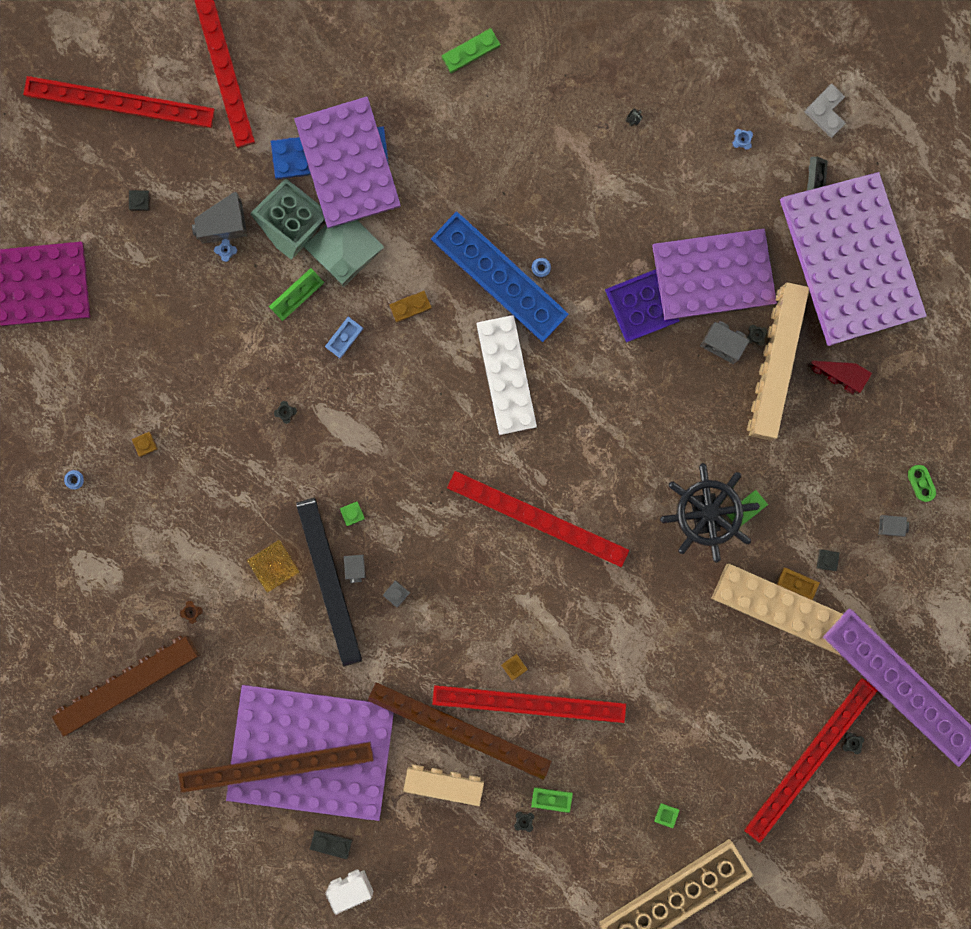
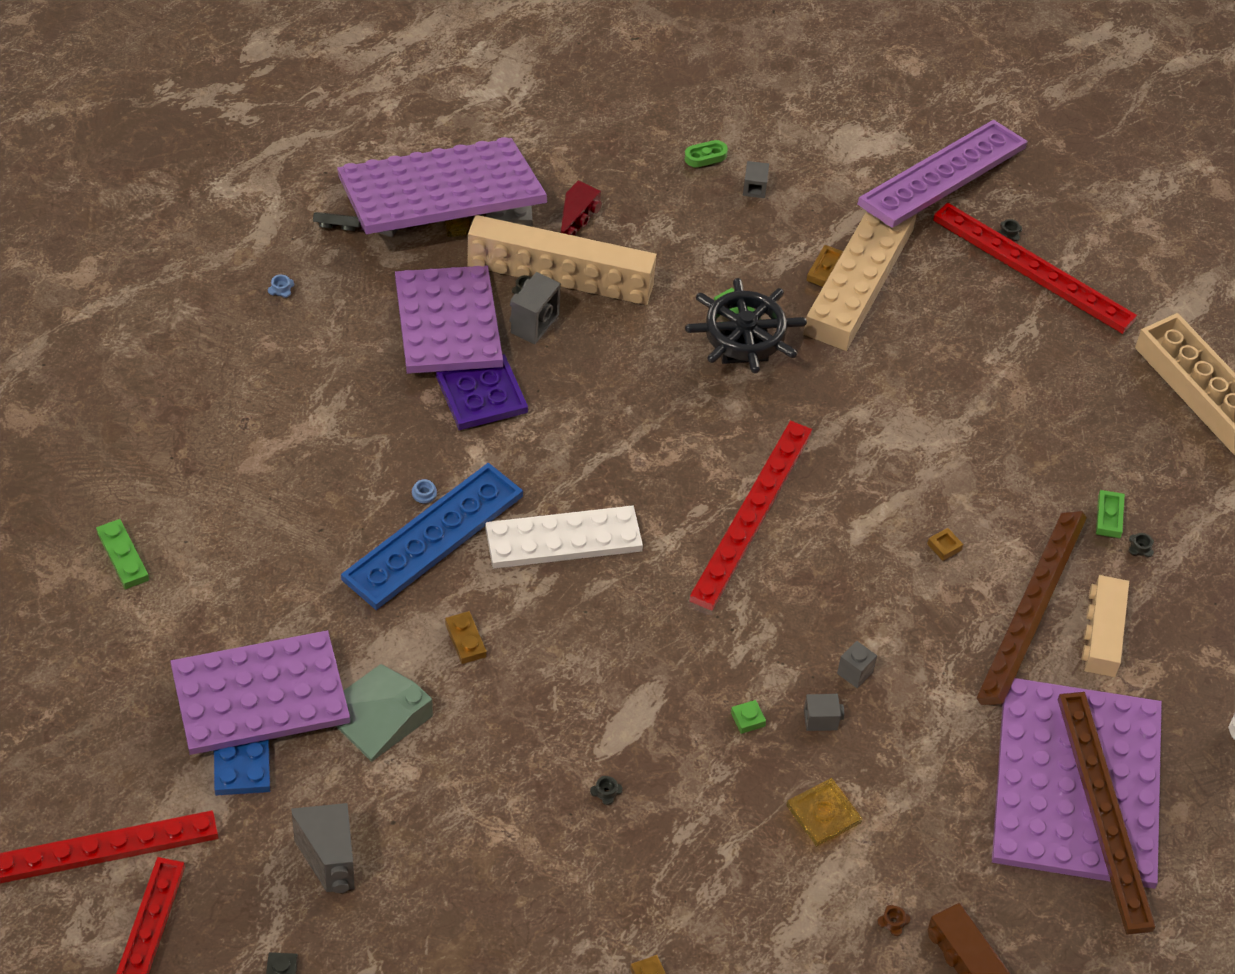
camera: 90 degrees left, 35 degrees down
medium blue plate [214,239,237,262] -> none
sand green slope [251,179,325,260] -> none
bright green plate [269,268,324,321] -> none
black beam [296,497,362,667] -> none
pearl dark grey plate [310,830,353,859] -> none
medium blue plate [325,317,364,359] -> none
red plate [432,685,626,723] -> none
pearl dark grey plate [626,108,643,126] -> none
bright green plate [654,803,679,828] -> none
light grey plate [804,83,845,138] -> none
pearl dark grey plate [817,549,840,571] -> none

